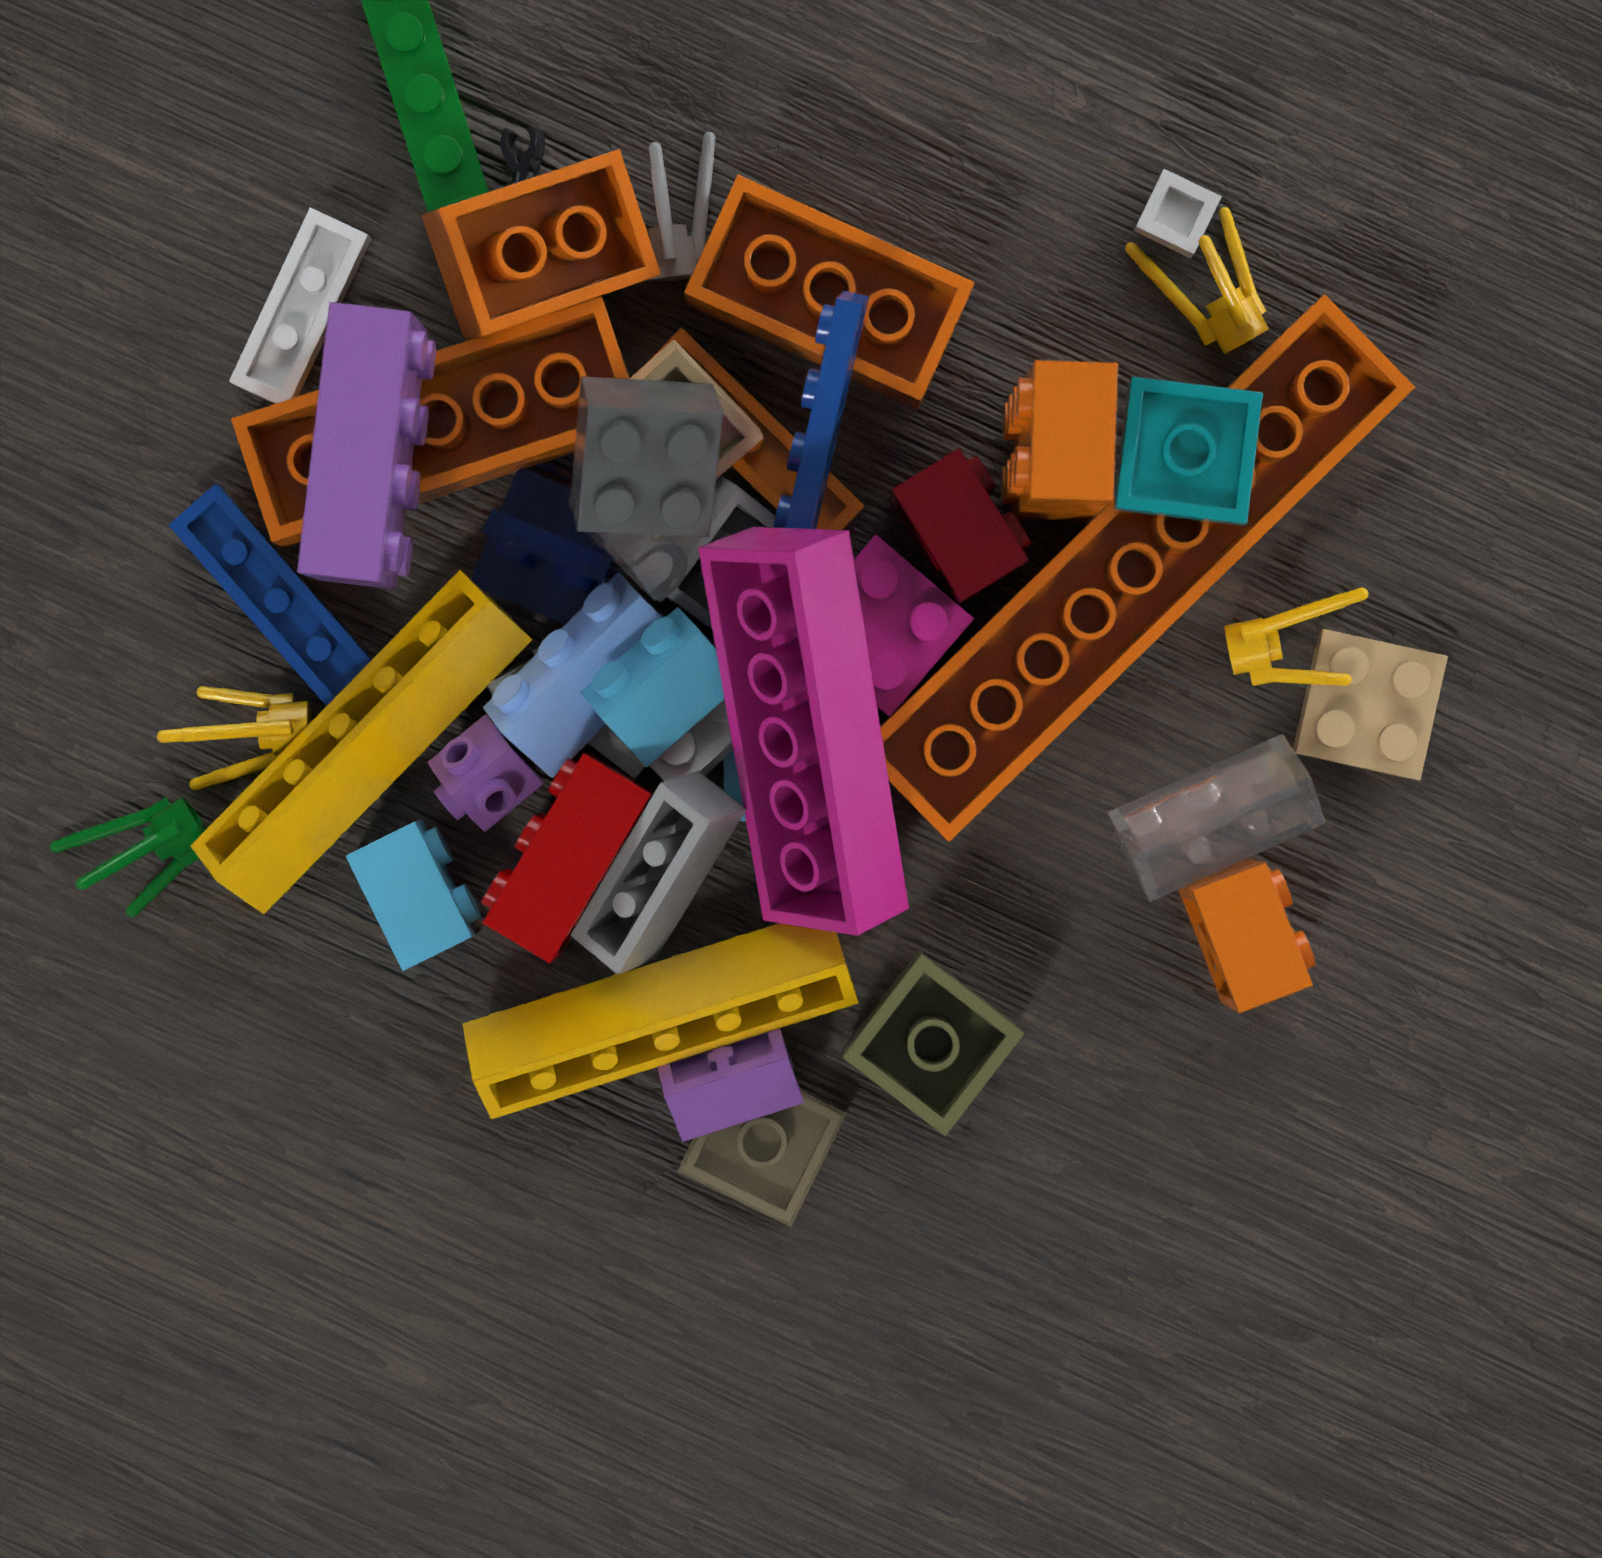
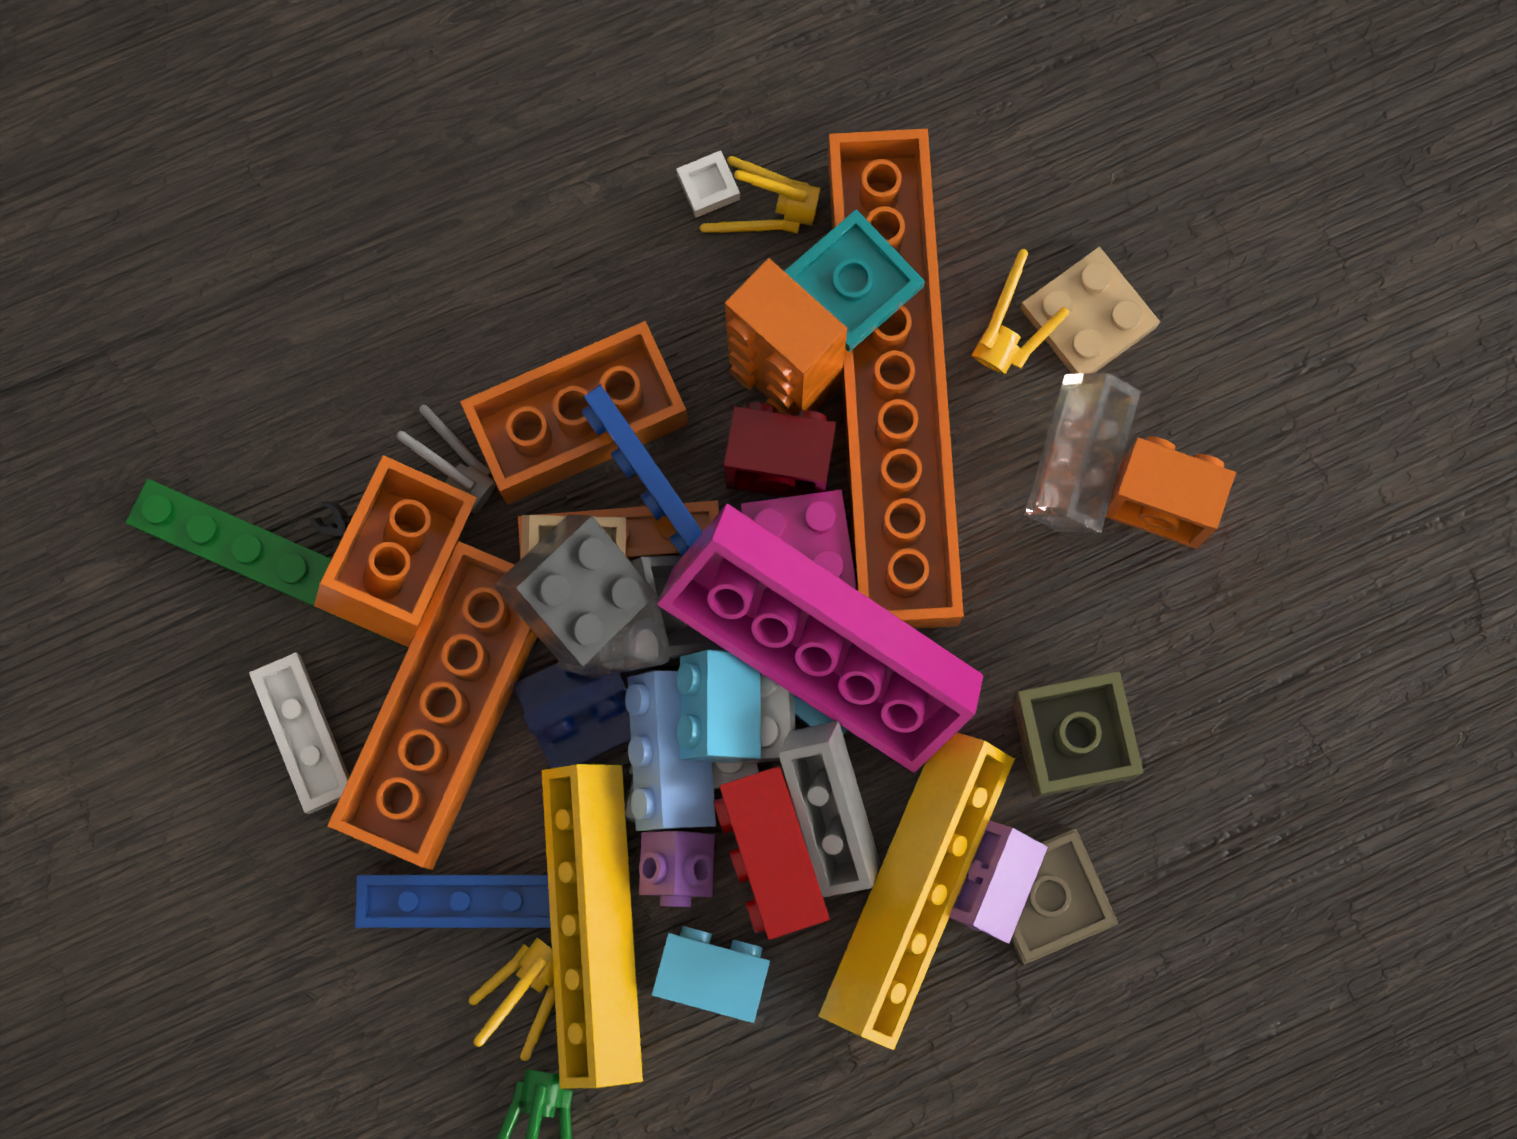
camera: 45 degrees left, 10 degrees down
medium lavender brick [297,302,436,590] -> none

